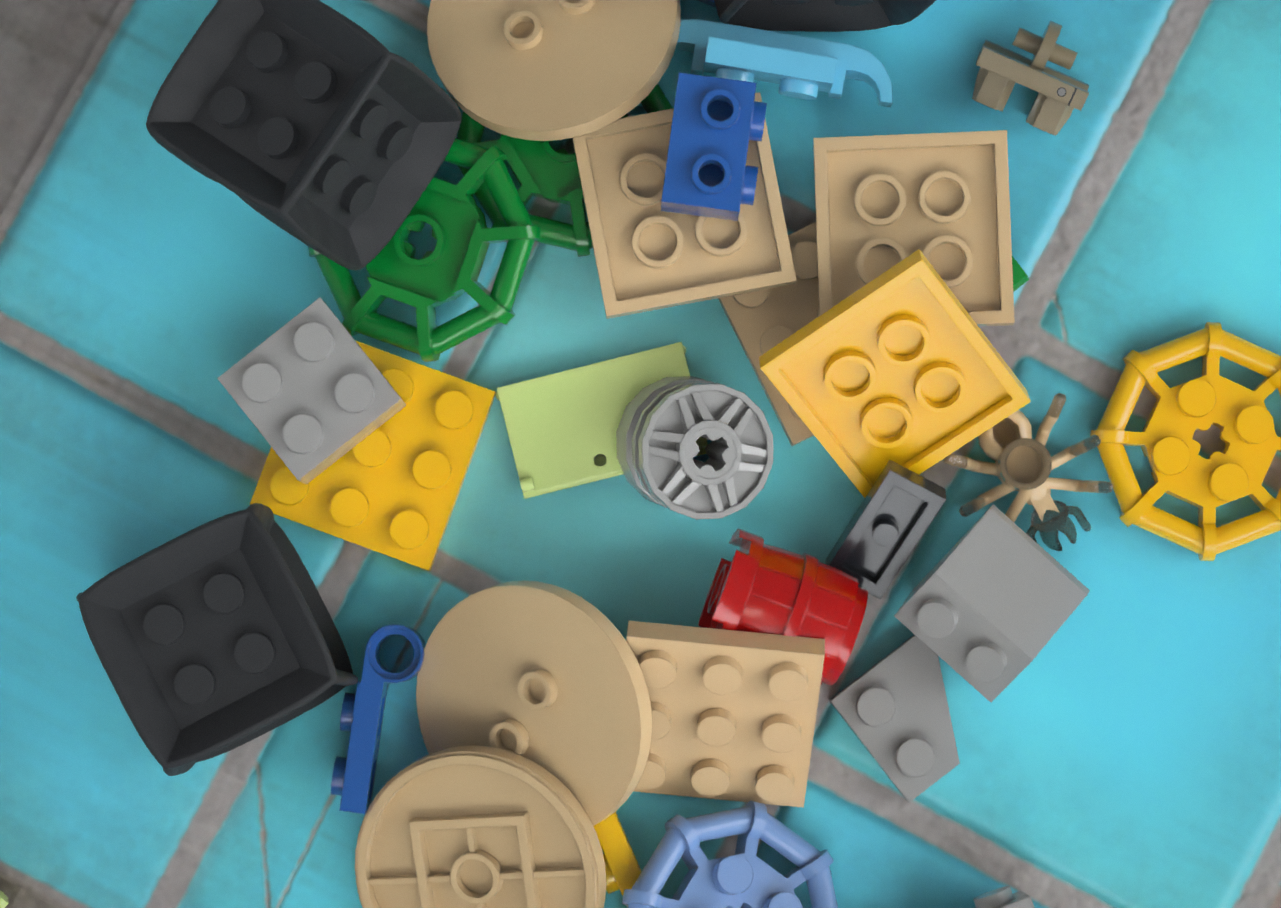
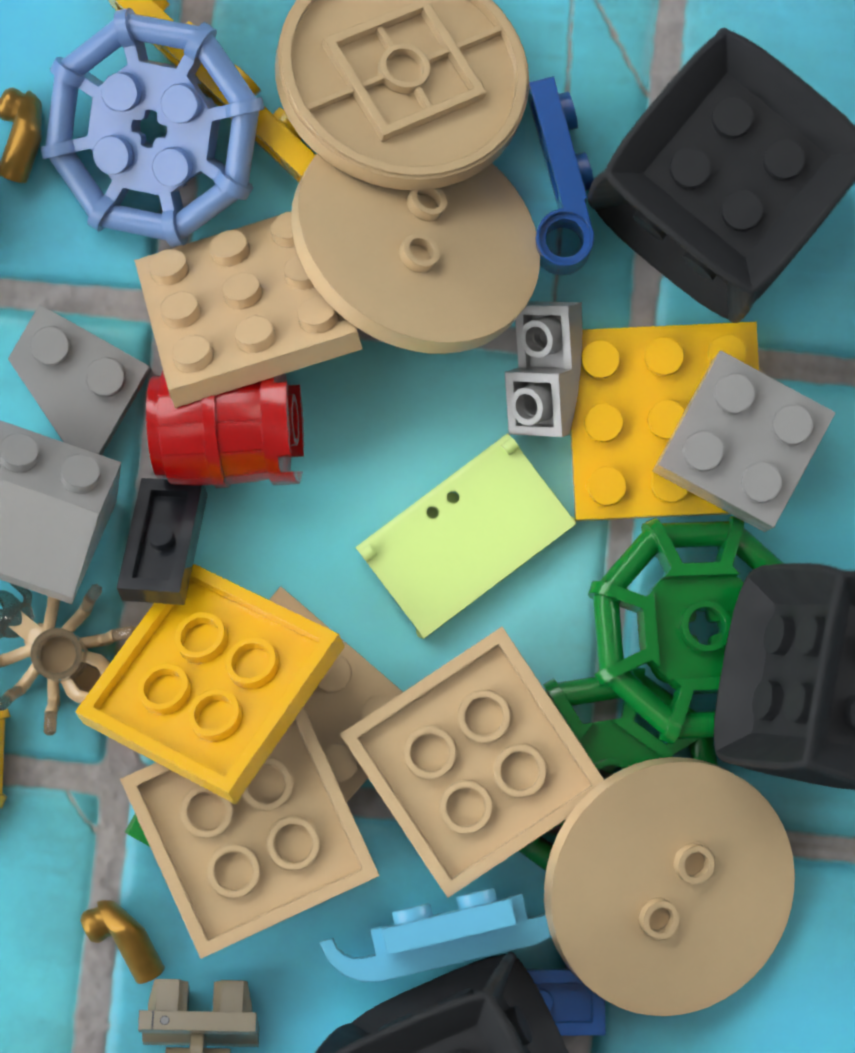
camera: 160 degrees right, 0 degrees up
light grey wheel [616,376,773,520] -> none
blue brick [661,72,767,221] -> none
none -> pearl gold arm [80,900,165,984]
none -> light grey slope [505,301,582,437]

